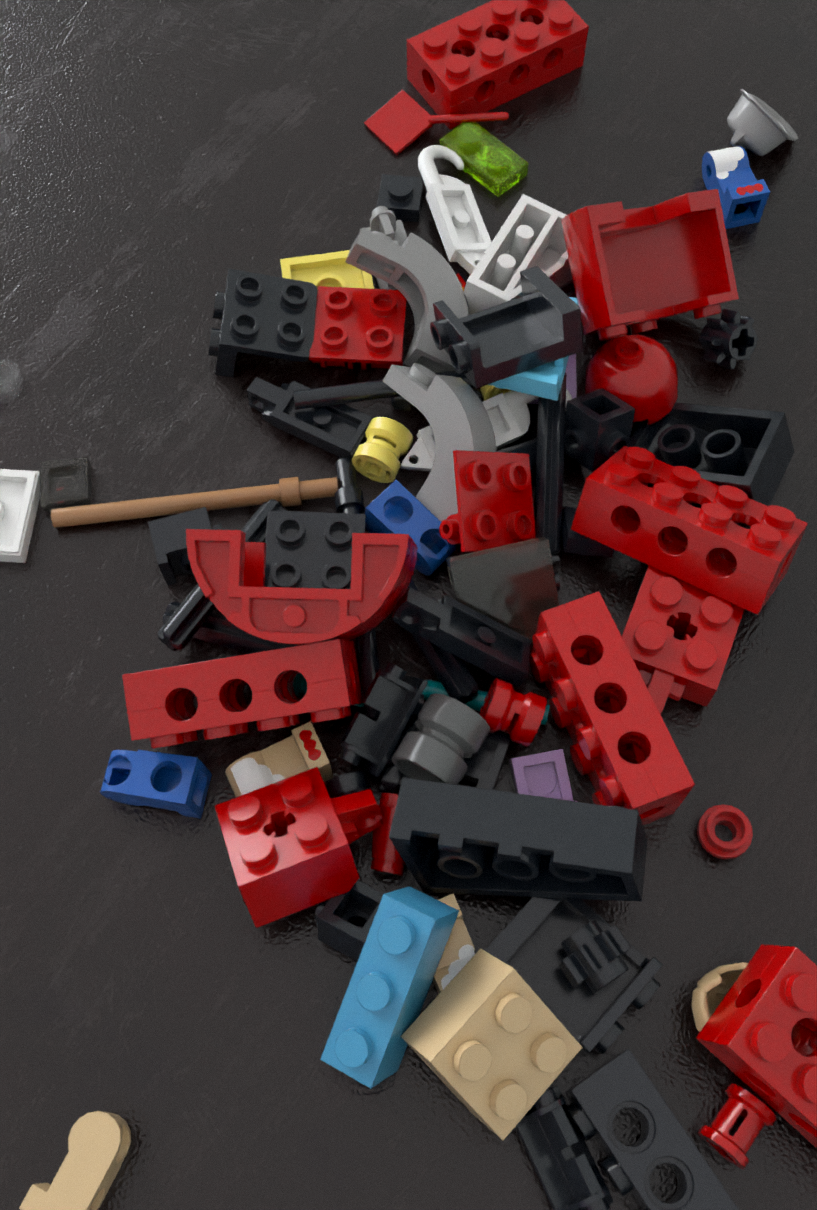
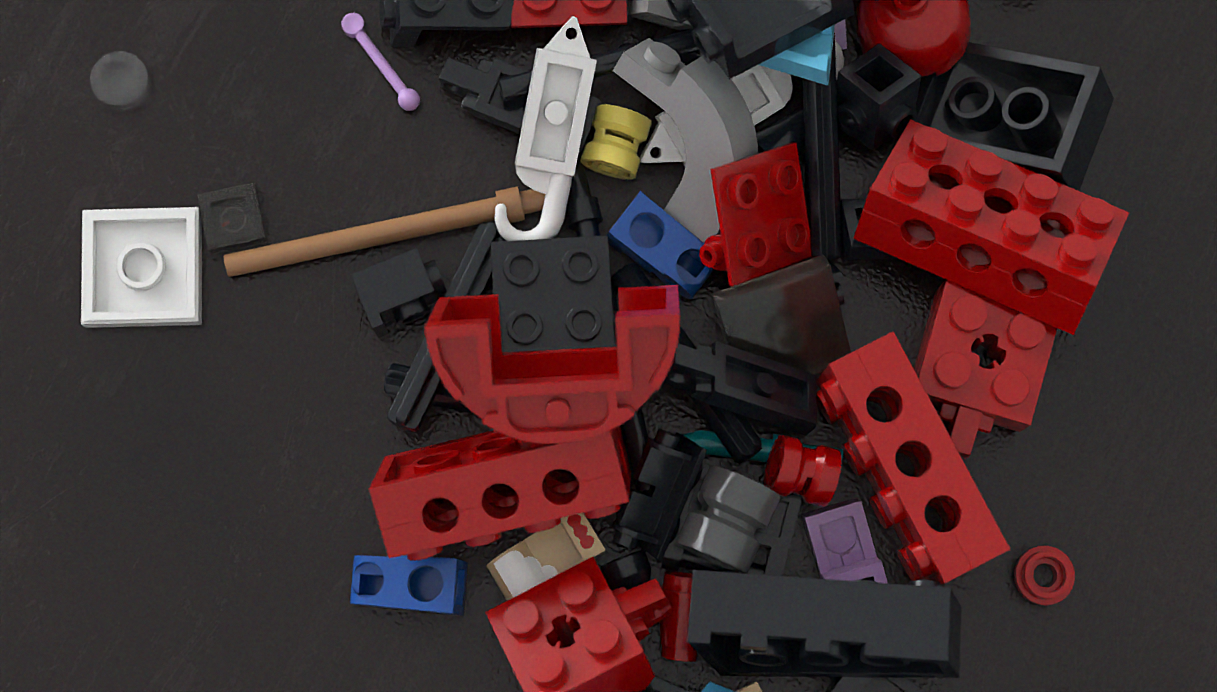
camera: 10 degrees left, 15 degrees up
none -> lavender hinge [341,13,420,111]
none -> white plate [495,16,597,241]

